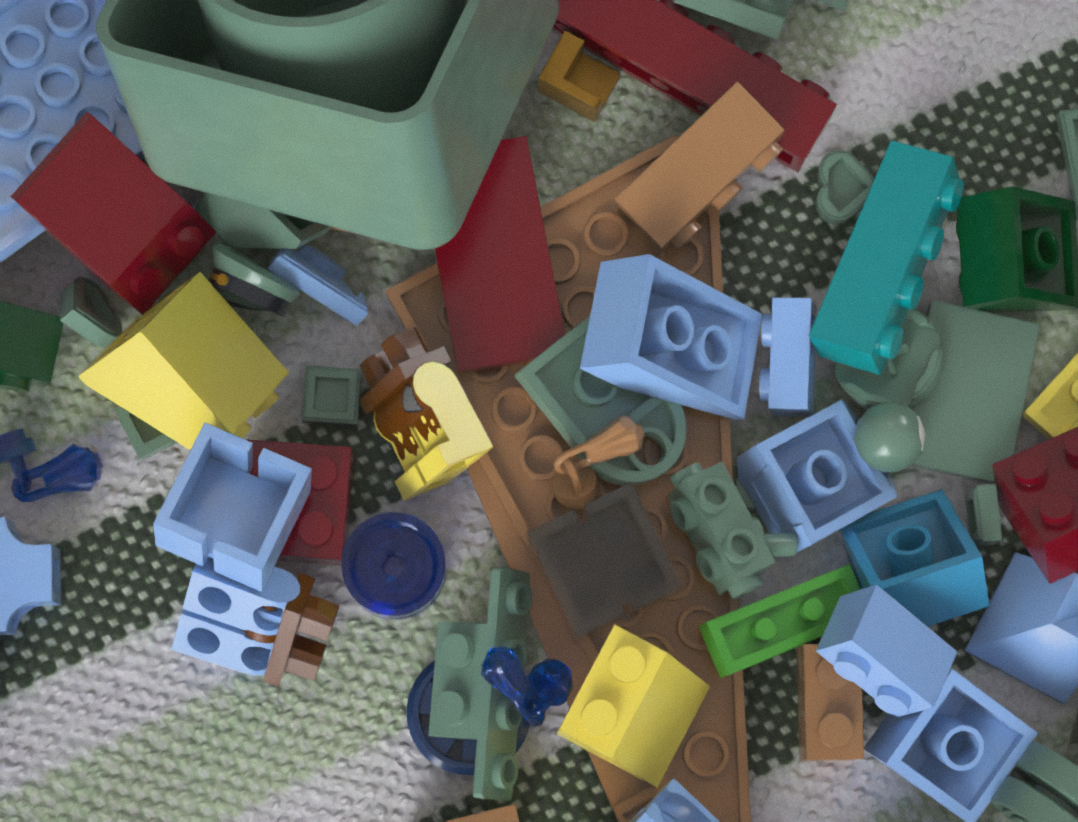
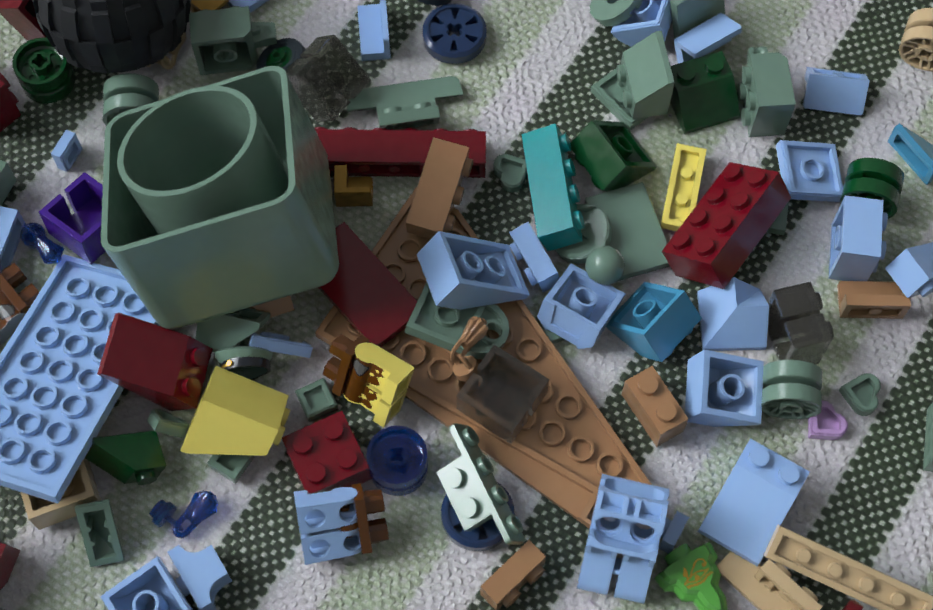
camera: 25 degrees left, 15 degrees down
light blue piece [153,422,312,592] -> none
clear blue piece [480,646,573,727] -> none
light yellow slope [556,624,710,788] -> none
sand green brick [667,462,797,600] -> none
bright green plate [698,564,861,679] -> none
light blue brick [816,584,957,717] -> none
sand green tile [965,484,1002,547] -> none

